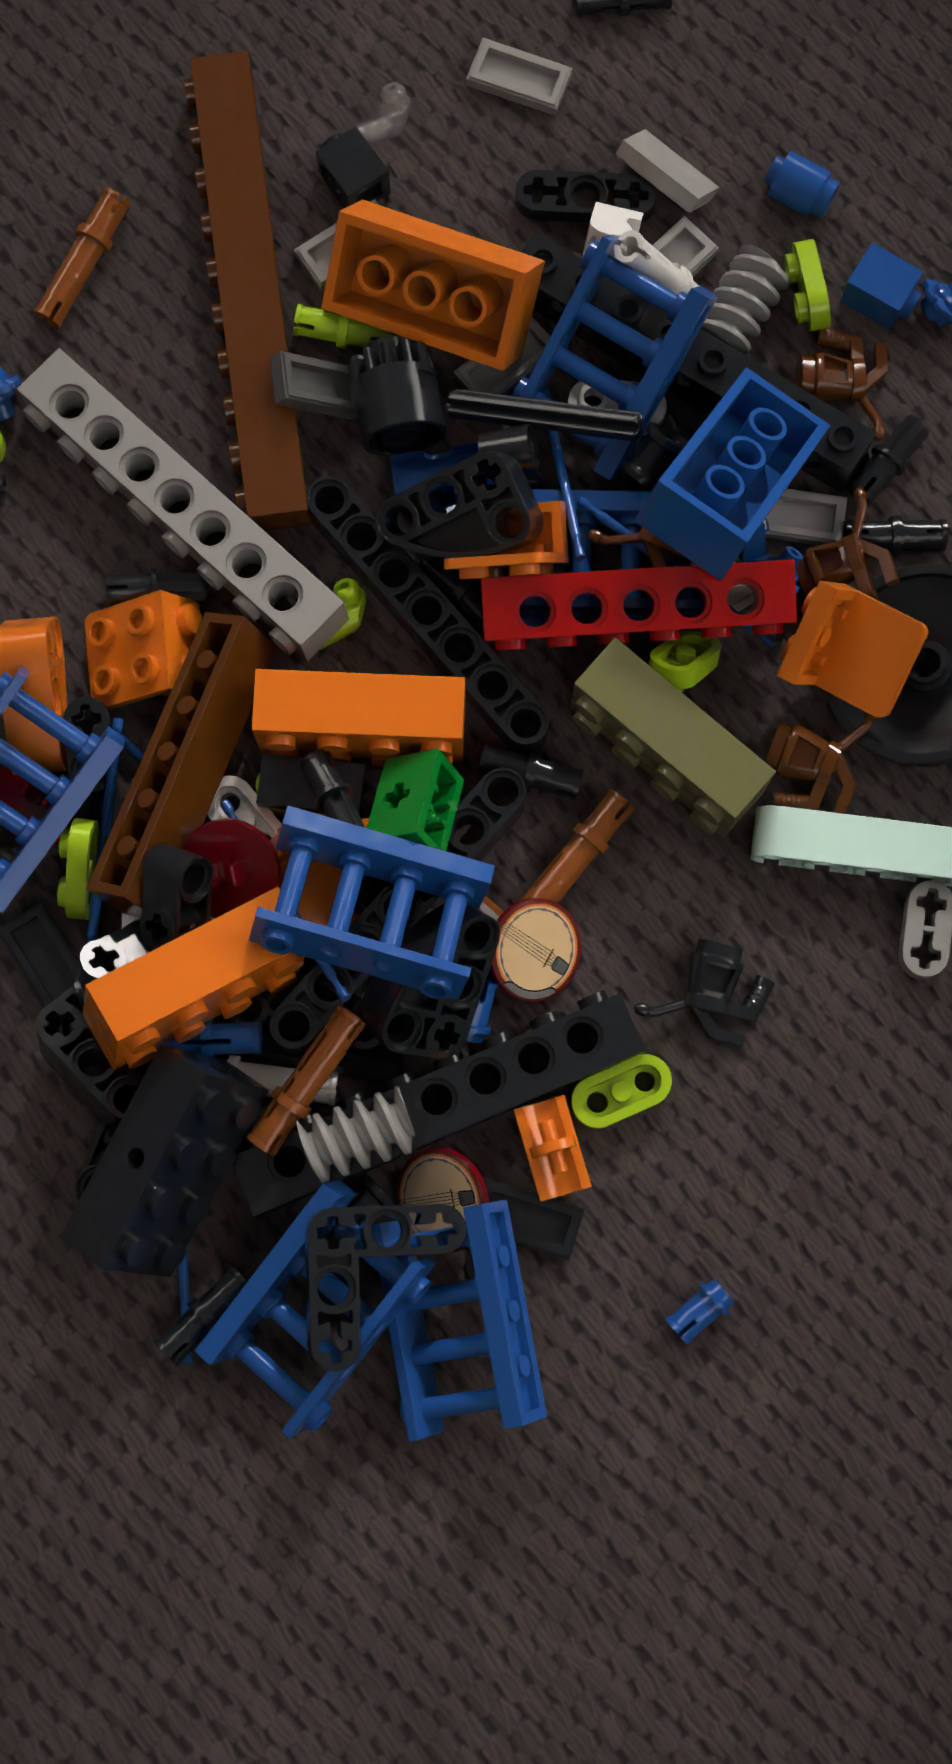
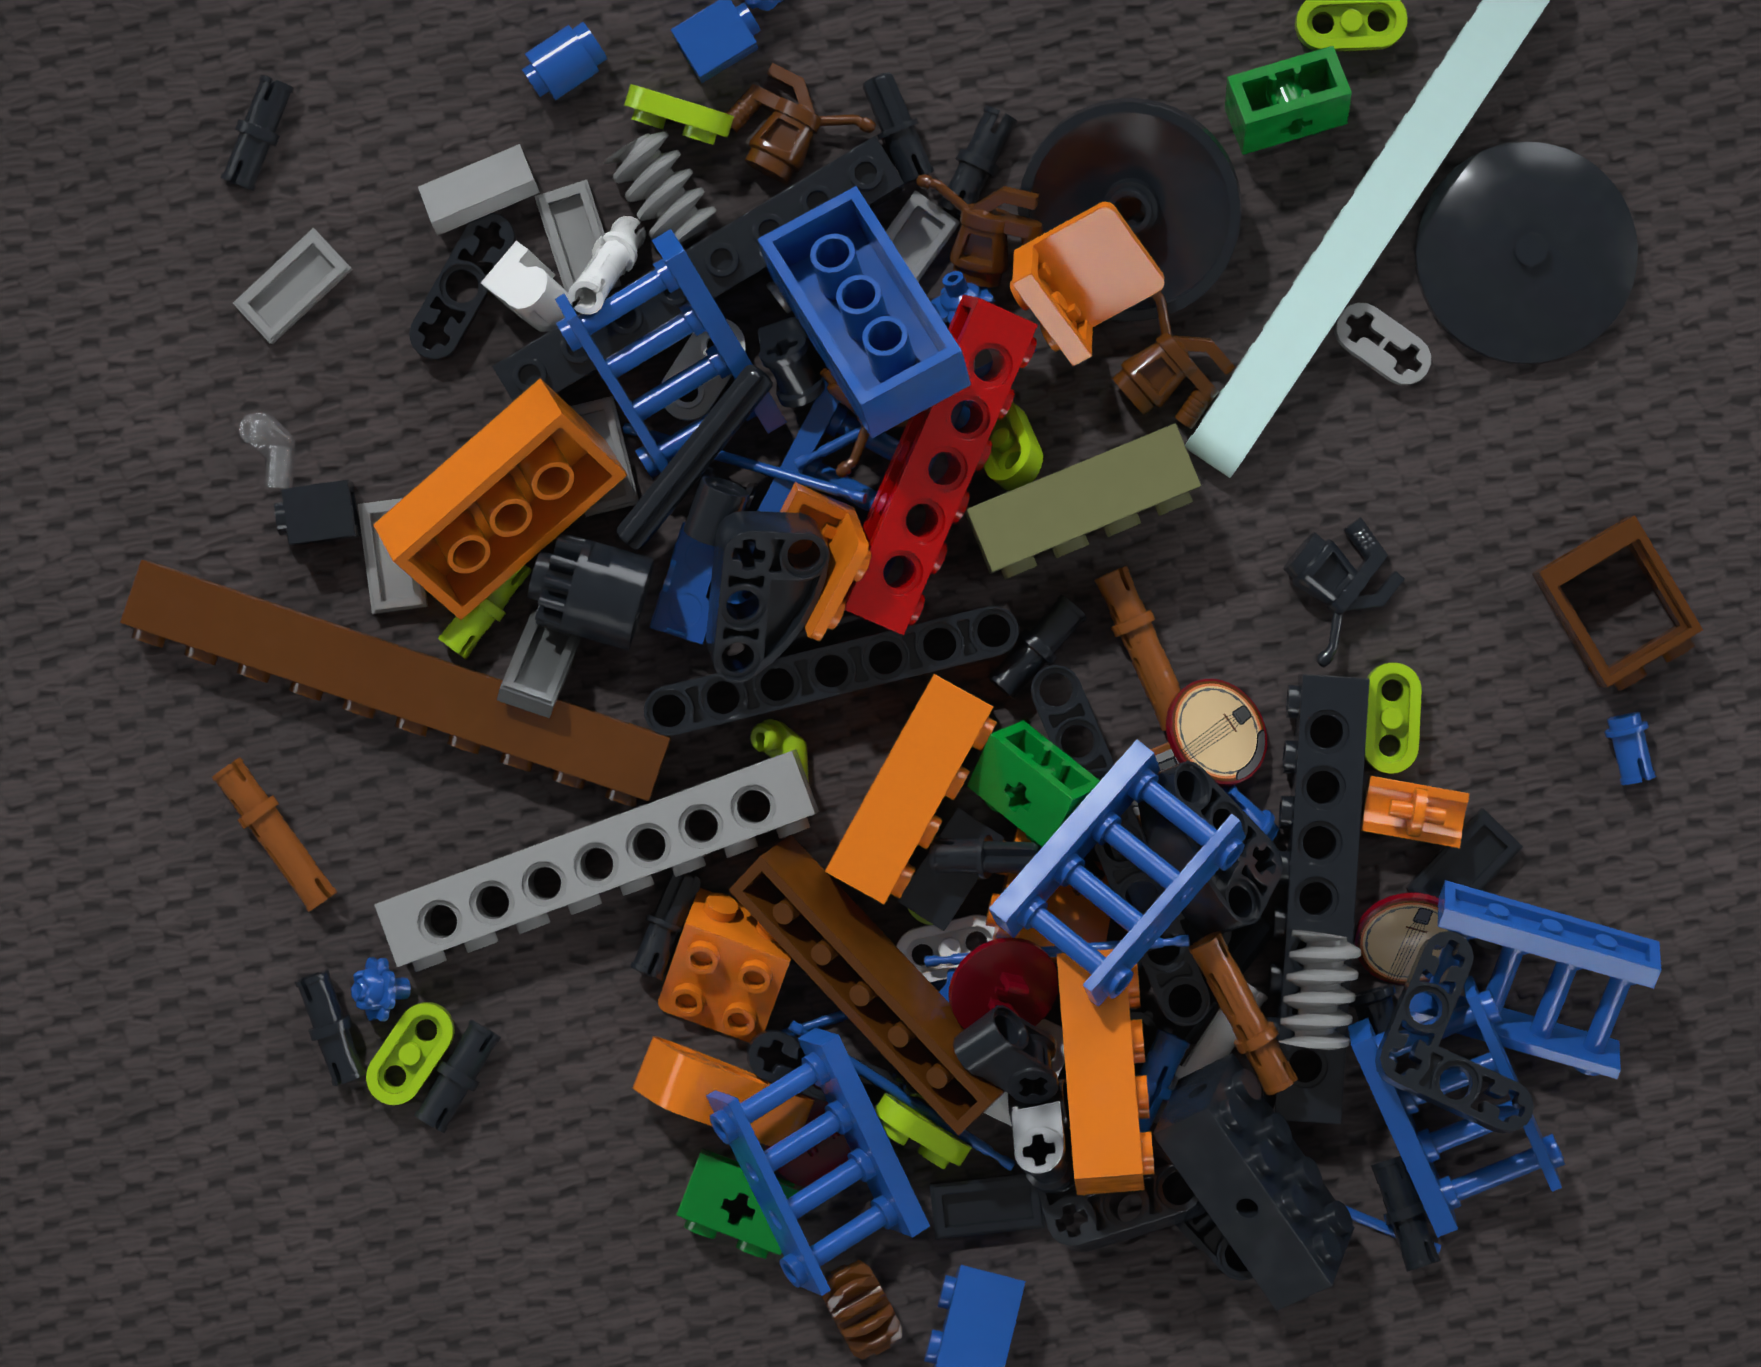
camera: 65 degrees left, 10 degrees up
none -> reddish brown window [1532,515,1703,691]

